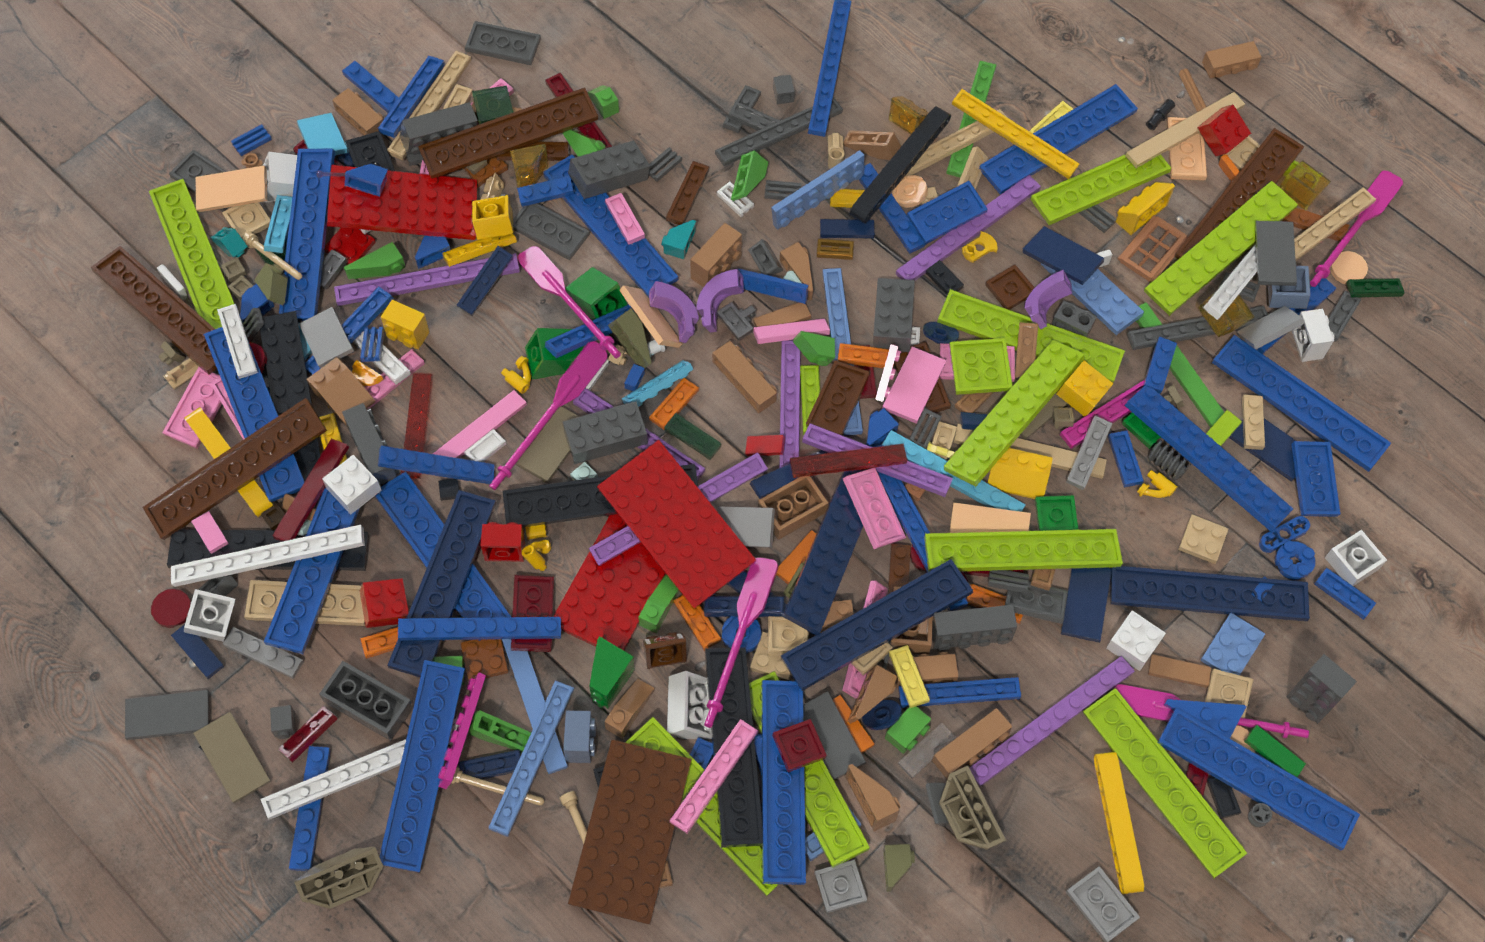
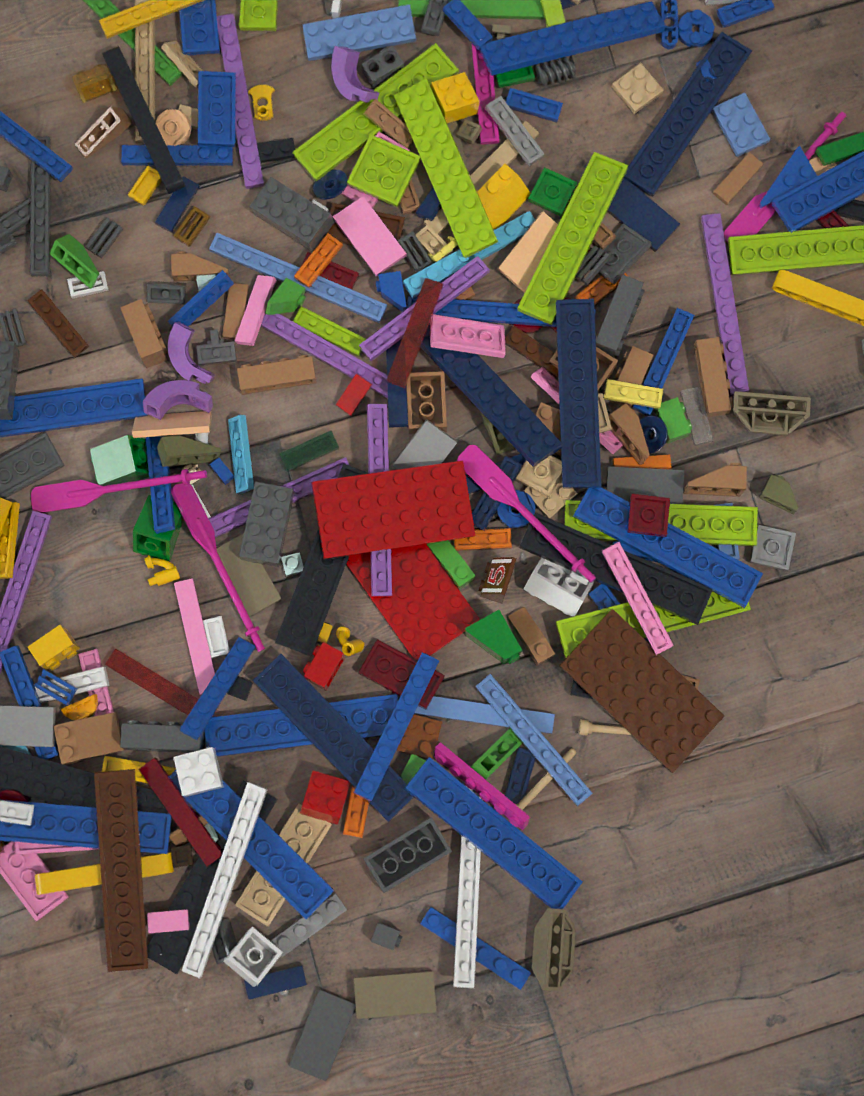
camera: 60 degrees left, 15 degrees up
dark red tile [151,589,191,628] -> none
dark red tile [278,706,338,763] -> none
dark blue tile [457,246,513,316] -> none
sand blue brick [563,711,596,763] -> none
bright pink plate [605,193,645,245] -> none
orange tile [649,378,699,430] -> none
teal slope [661,220,696,259] -> none
medium blue plate [771,150,865,230] -> none
orange tile [776,530,816,584] -> none
reddish brown plate [806,360,870,436] -> none
tan piece [827,133,845,169] -> none
plate [876,344,901,401] -> none
dark grey slope [925,783,949,827] -> none
reddish brown plate [985,265,1035,310] -> none
dark blue tile [1023,226,1104,285] -> none
white brick [1106,611,1166,671] -> none
yellow plant [1137,470,1178,498] -> none
tan tile [1205,669,1253,718] -> none
dark grey brick [1286,654,1357,724] -> none

